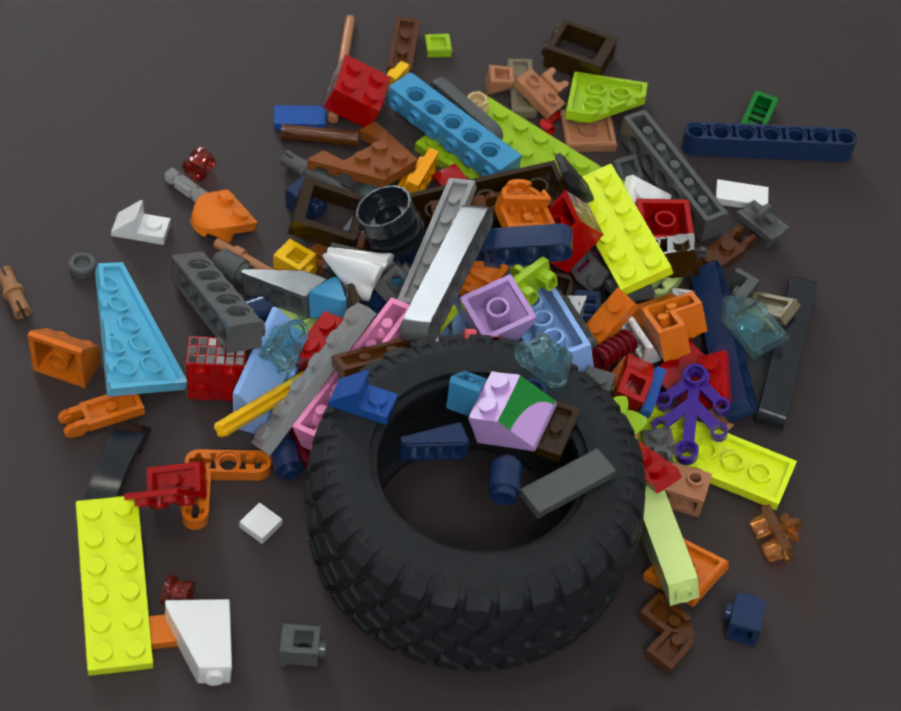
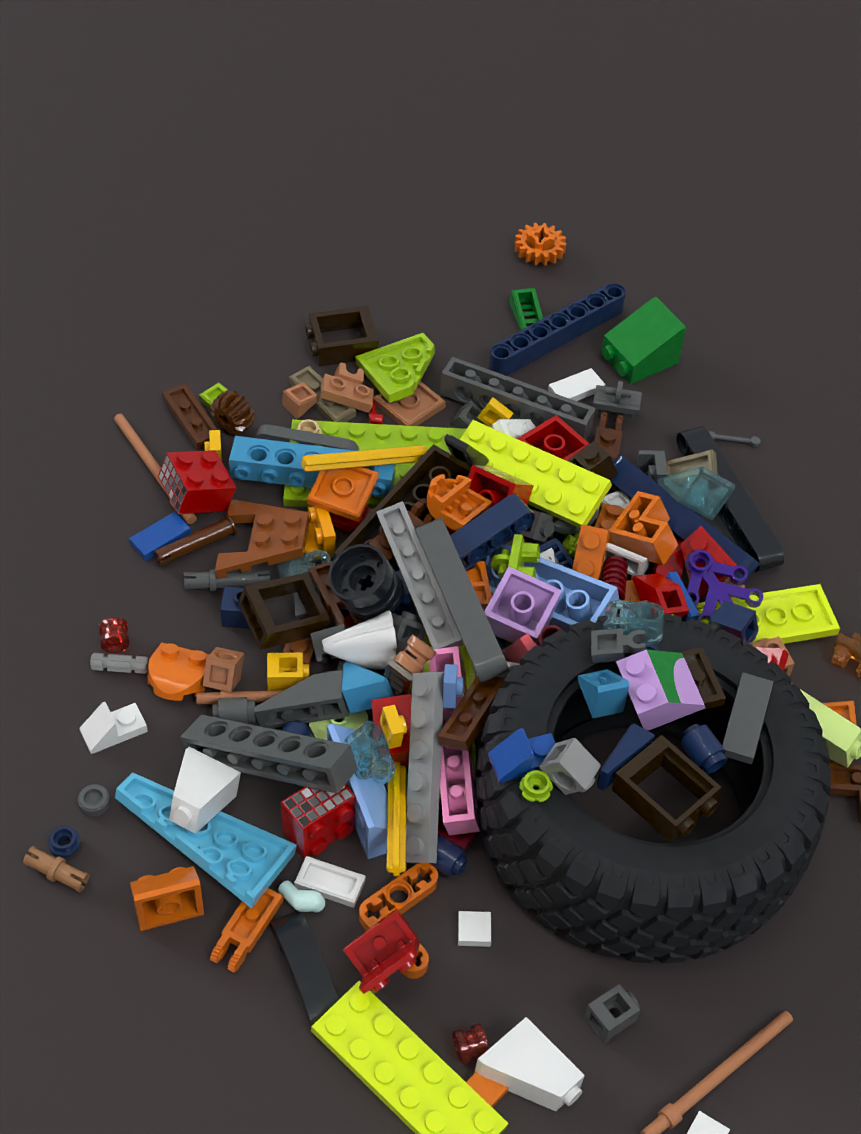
camera: 35 degrees left, 0 degrees up
none -> dark blue plate [48,826,81,858]
none -> white slope [169,747,241,834]
none -> nougat brick [203,647,244,692]
none -> reddish brown gear [210,390,256,436]
none -> light aqua arm [278,881,325,913]
none -> white tile [294,856,366,908]
none -> yellow axle [301,446,428,472]
none -> orange plate [307,467,379,522]
none -> yellow plate [380,705,407,749]
none -> nougat wheel [394,634,437,673]
none -> medium blue plate [443,664,463,708]
none -> yellow plate [477,397,513,427]
none -> orange gear [514,223,566,266]
none -> lime plate [519,770,553,802]
none -> light grey brick [539,738,601,795]
none -> dark grey plate [591,628,647,663]
none -> green slope [601,297,686,384]
none -> dark brown window [612,735,721,843]
none -> dark grey hinge [709,431,761,447]
none -> dark blue brick [709,600,758,646]

